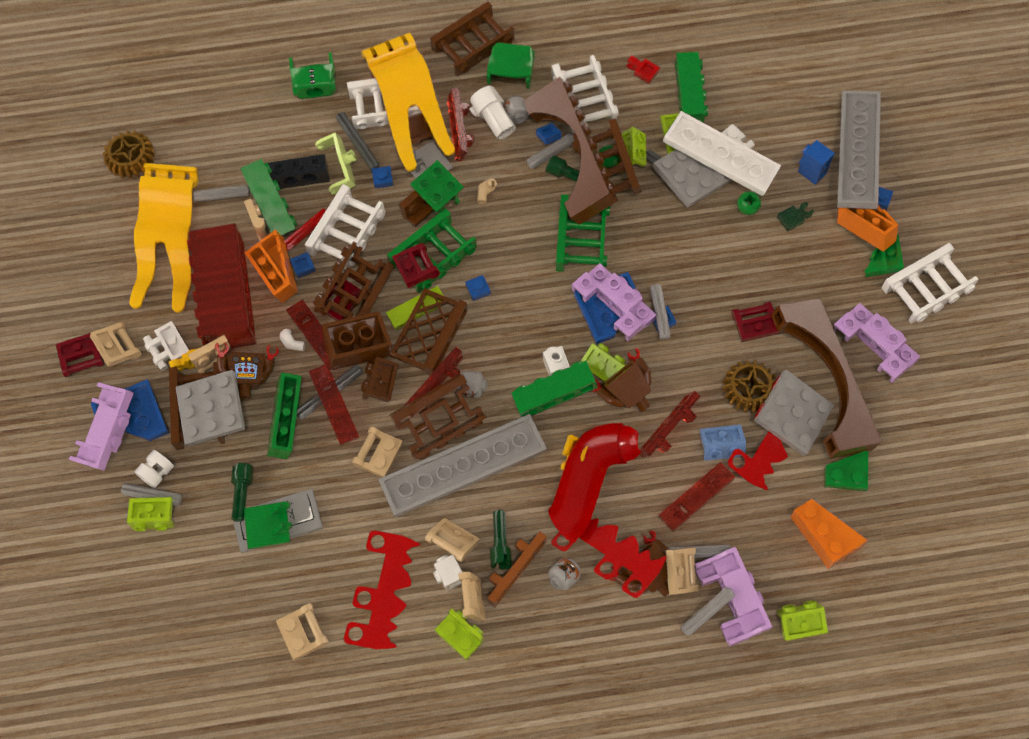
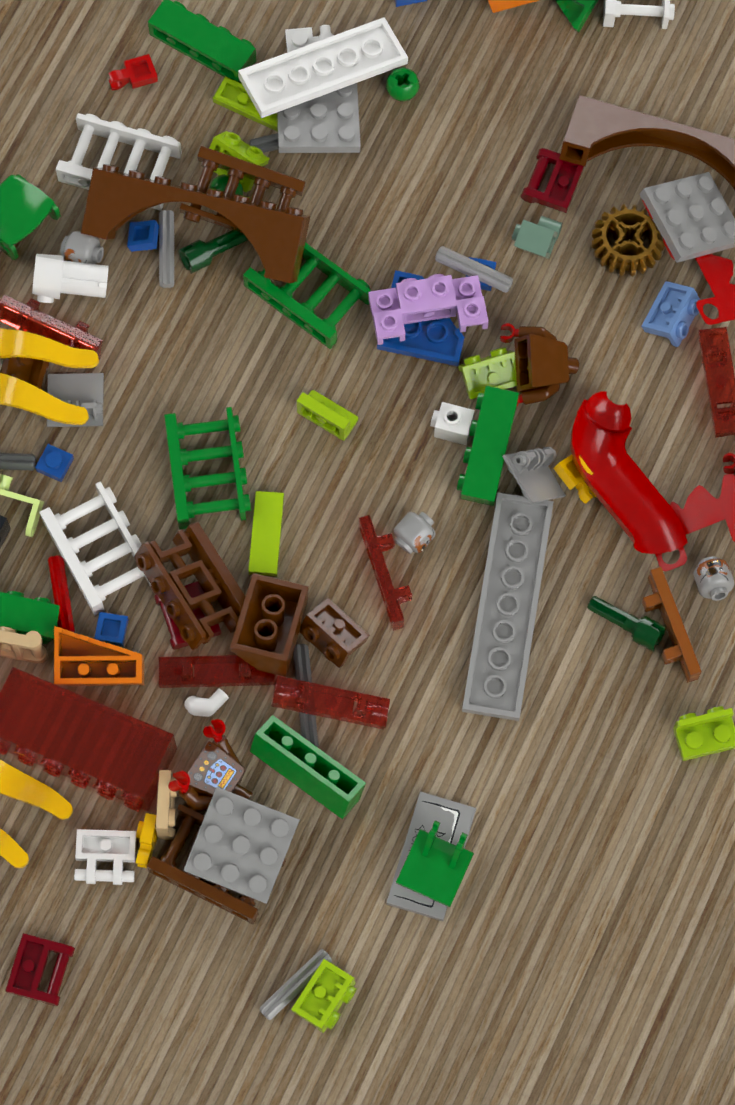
camera: 60 degrees left, 5 degrees up
lavender bracket [69,382,133,471] -> none
tan plate [90,322,142,367] -> none
blue plate [90,379,169,441] -> none
white wheel [134,449,174,489] -> none
dark green piece [231,463,253,522] -> none
tan plate [276,603,329,661] -> none
red piece [344,530,420,649] -> none
tan plate [352,427,403,477] -> none
reddish brown fence [389,374,487,460] -> none
reddish brown fence [390,288,468,377] -> none
dark red plate [392,243,440,288] -> none
reddish brown bracket [399,190,434,227] -> none
green plate [410,160,464,213] -> none
tan plate [425,518,480,562] -> none
white brick [433,554,462,591] -> none
tan plate [459,572,486,622] -> none
blue plate [465,275,491,301] -> none
tan arm [477,178,497,204] -> none
clear red hinge [640,391,701,458] -> none
clear green plate [777,202,814,232] -> none
lavender bracket [833,303,920,383] -> none
none -> lime bracket [297,390,358,441]
none -> light grey hinge [502,447,566,504]
none -> sand green hinge [512,216,563,259]

